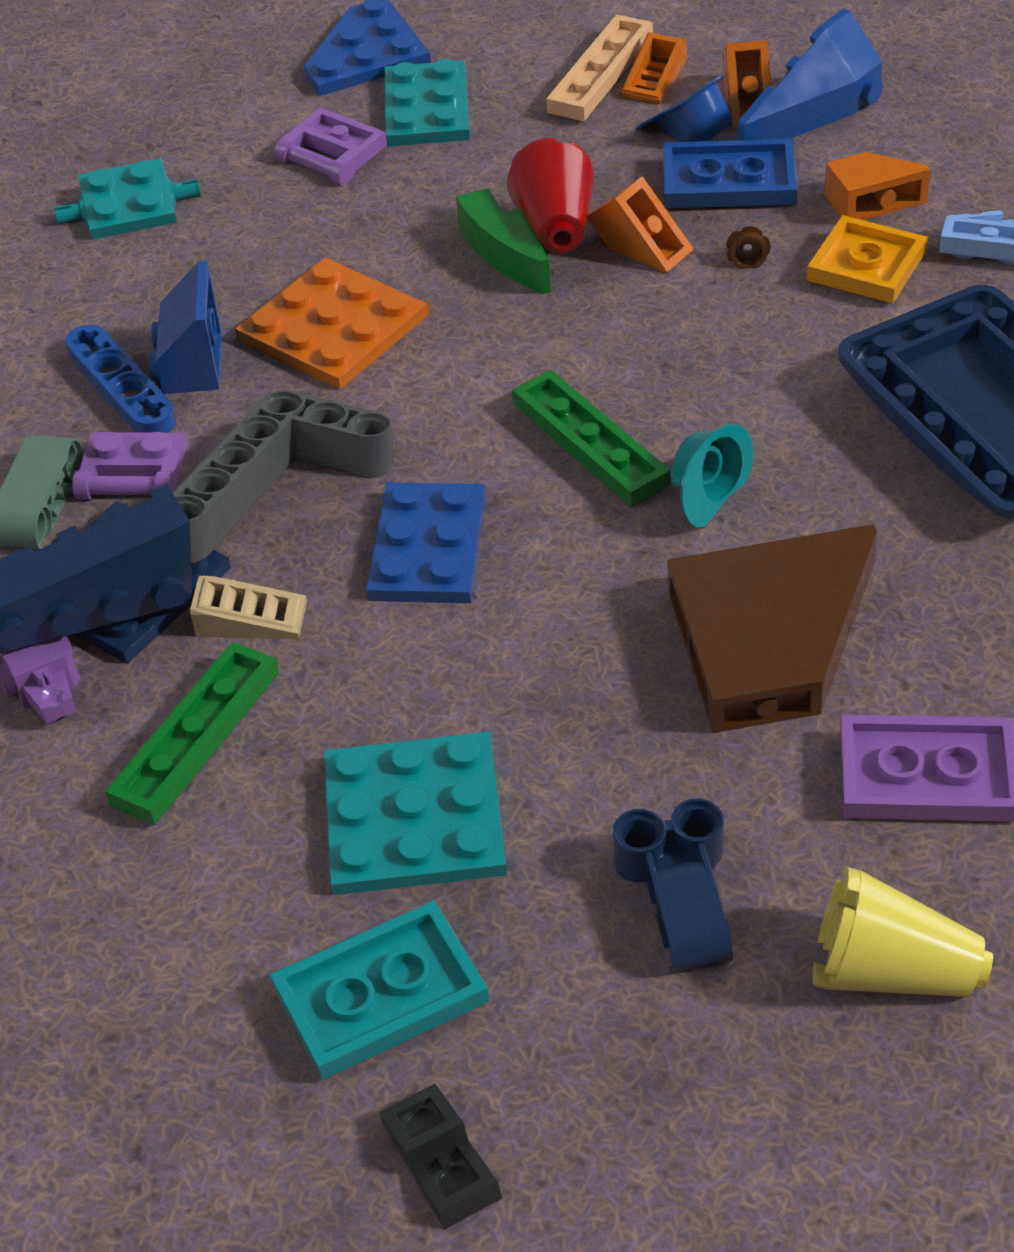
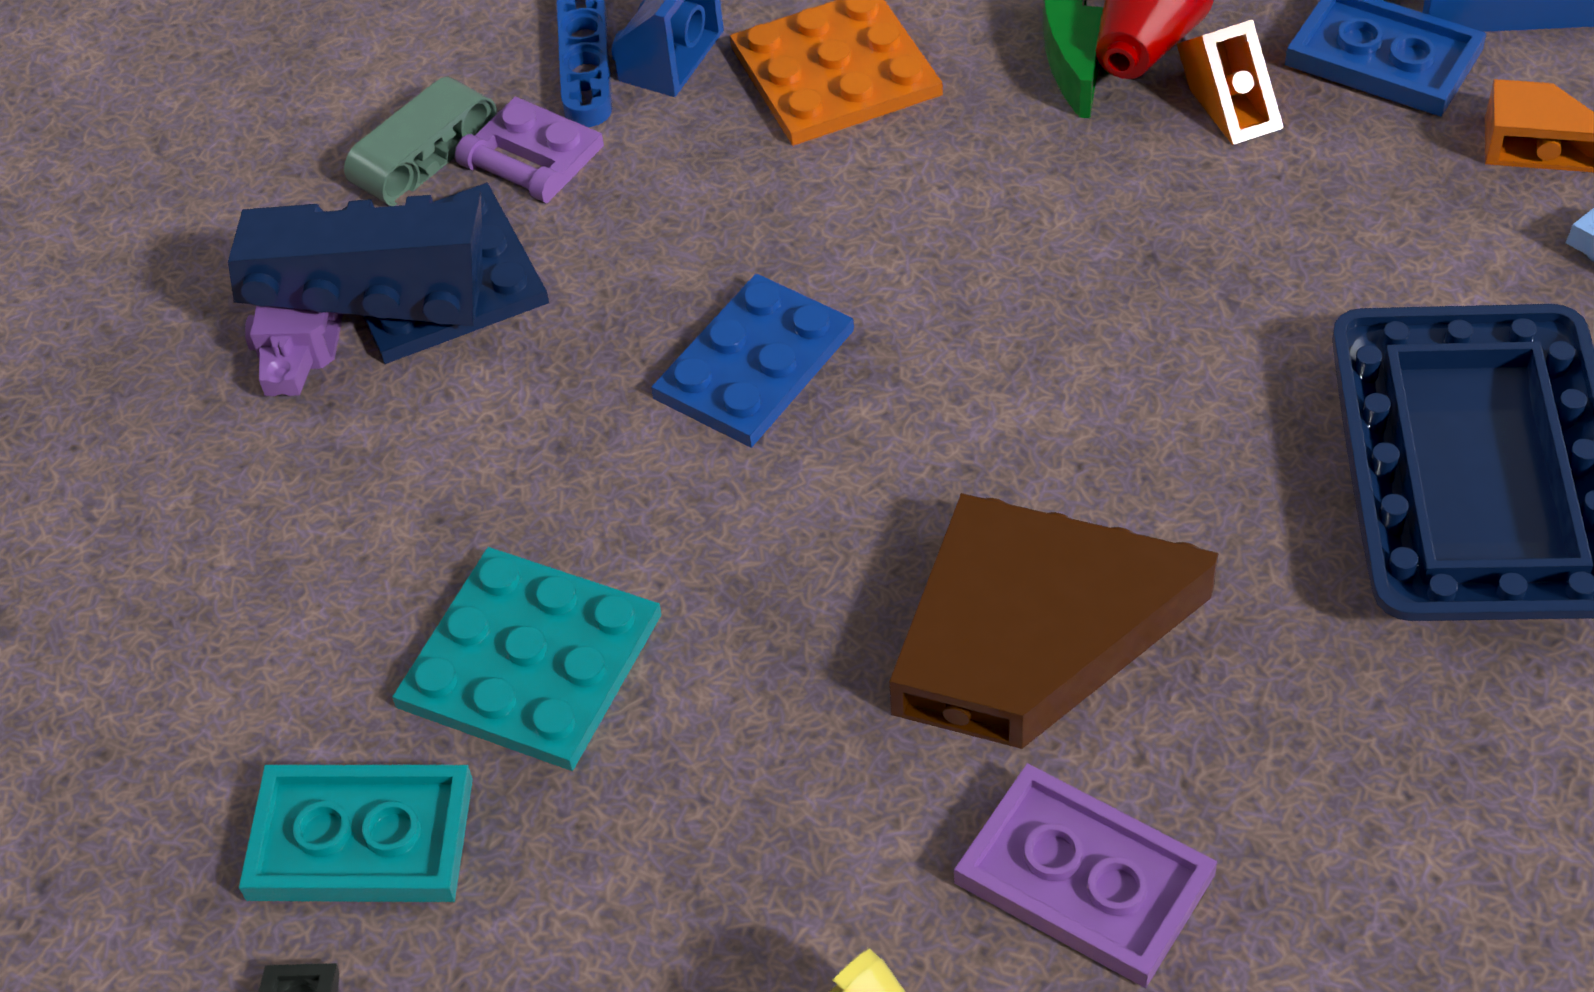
camera: 30 degrees right, 5 degrees up
green plate [105,641,279,825] -> none
dark grey beam [173,390,394,563] -> none
tan slope [190,576,307,639] -> none
green plate [512,369,671,507] -> none
dark blue piece [613,798,733,972] -> none
teal piece [670,424,754,528] -> none
reddish brown plate [726,226,771,269] -> none
light orange plate [807,215,928,304] -> none

